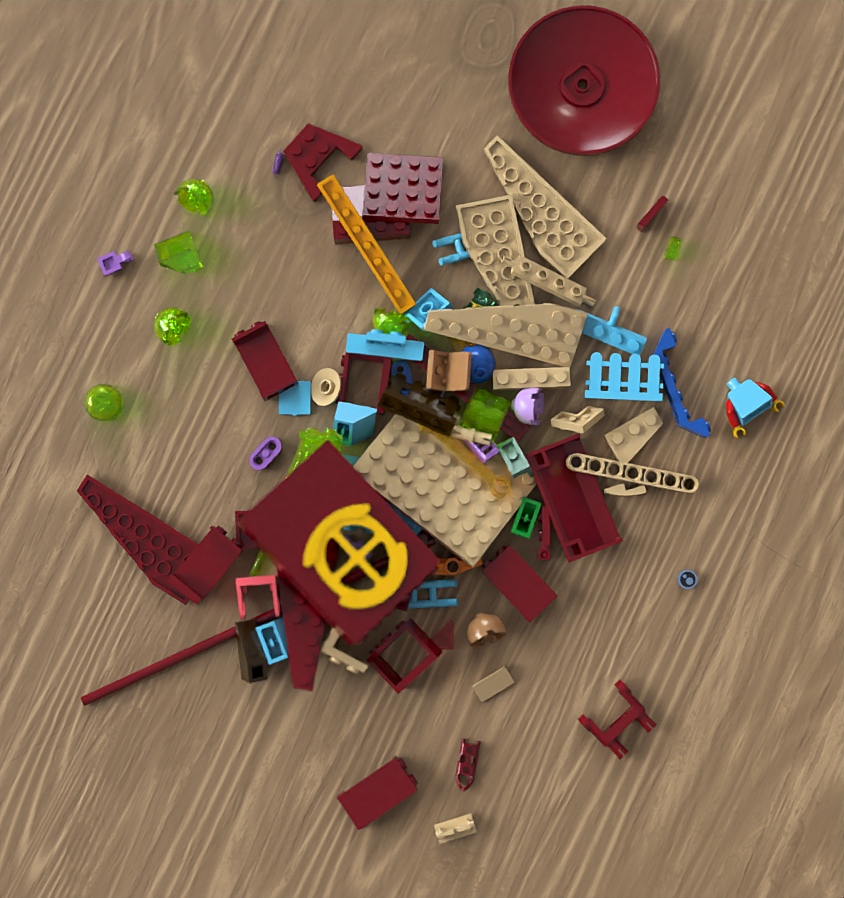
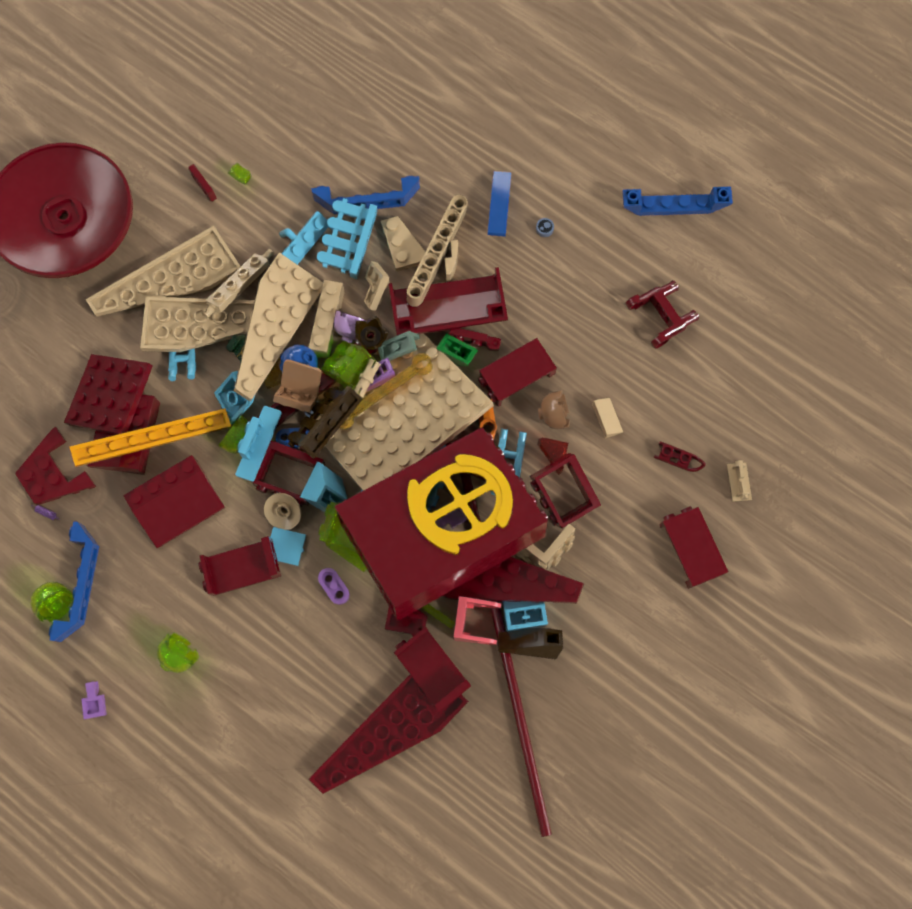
camera: 80 degrees left, 10 degrees down
clear neon green cylinder [84,384,124,422] -> none
clear neon green slope [154,230,203,274] -> none
medium azure torso [726,378,785,438] -> none
none -> blue slope [49,521,99,642]
none -> dark red slope [123,455,225,549]
none -> dark brown piece [355,316,388,350]
none -> blue slope [488,171,511,237]
none -> blue slope [622,187,733,216]

